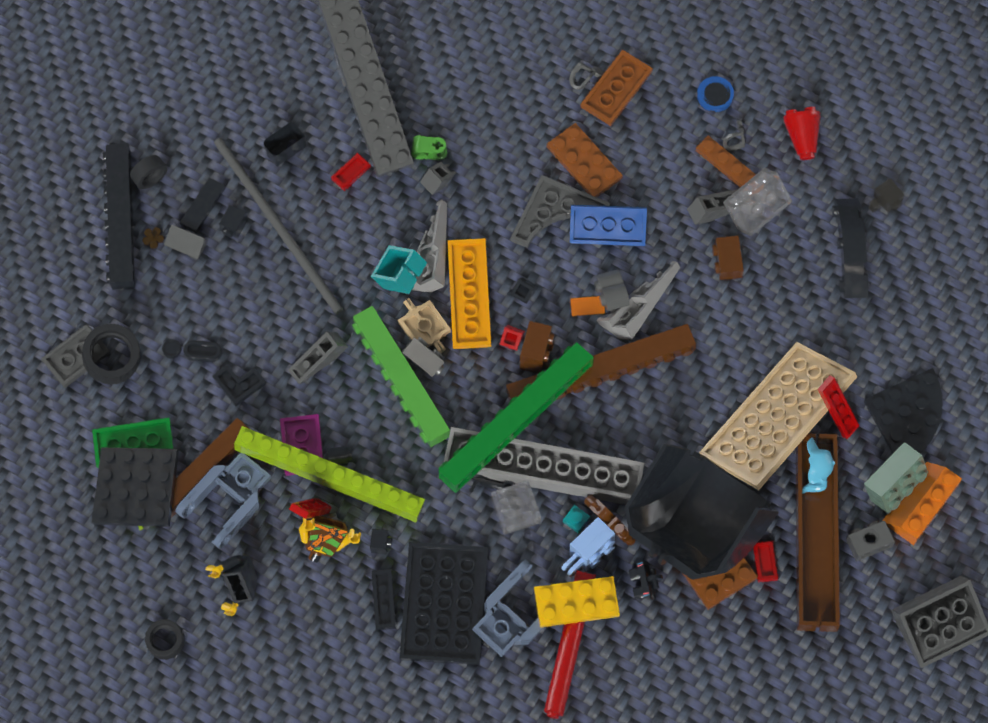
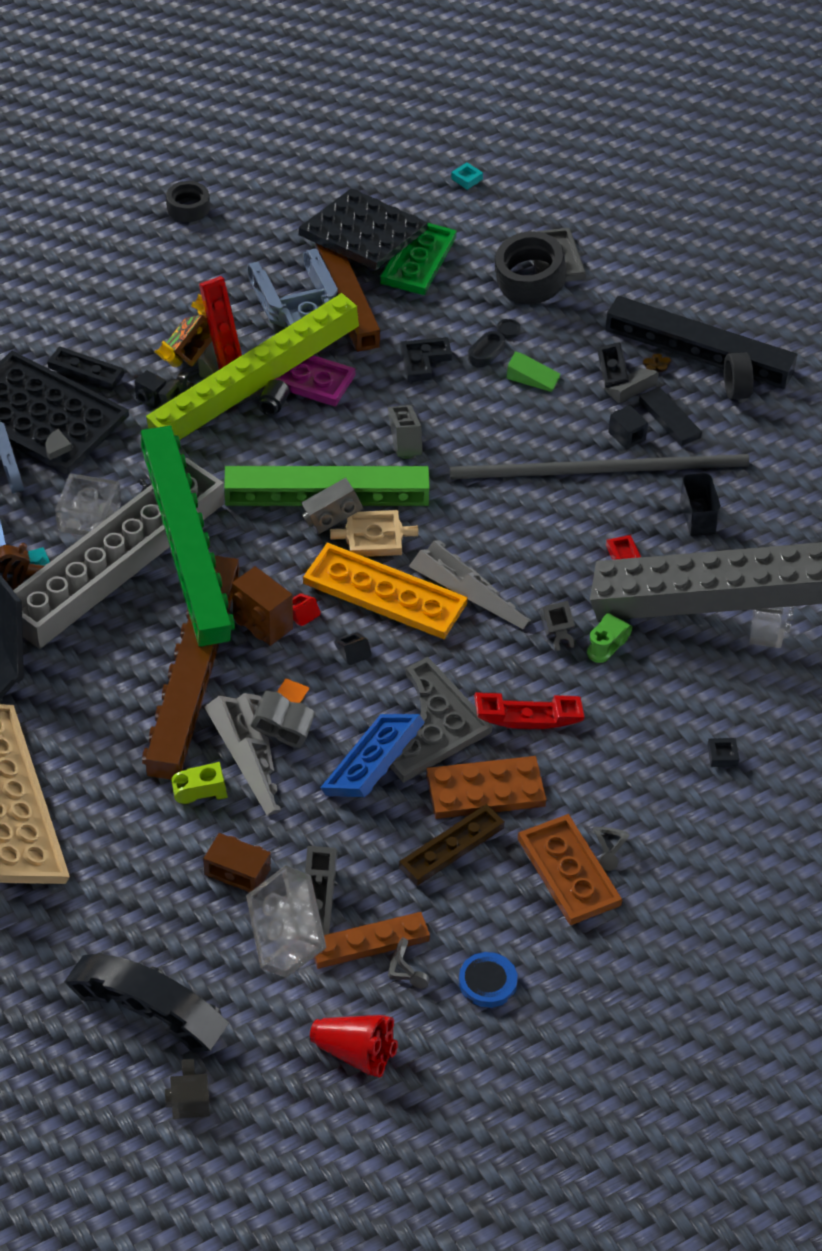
camera: 115 degrees right, 20 degrees down
black torso [205,555,257,616] -> none
teal piece [371,245,427,294] -> none
none -> dark grey tile [46,429,72,460]
none -> black plate [158,372,194,405]
none -> lime leg [171,762,228,804]
none -> dark brown plate [399,804,505,886]
none -> teal plate [451,162,483,190]
none -> red slope [474,693,585,729]
none -> bright green slope [507,351,561,392]
none -> black slope [597,342,629,388]
none -> black plate [707,738,740,767]

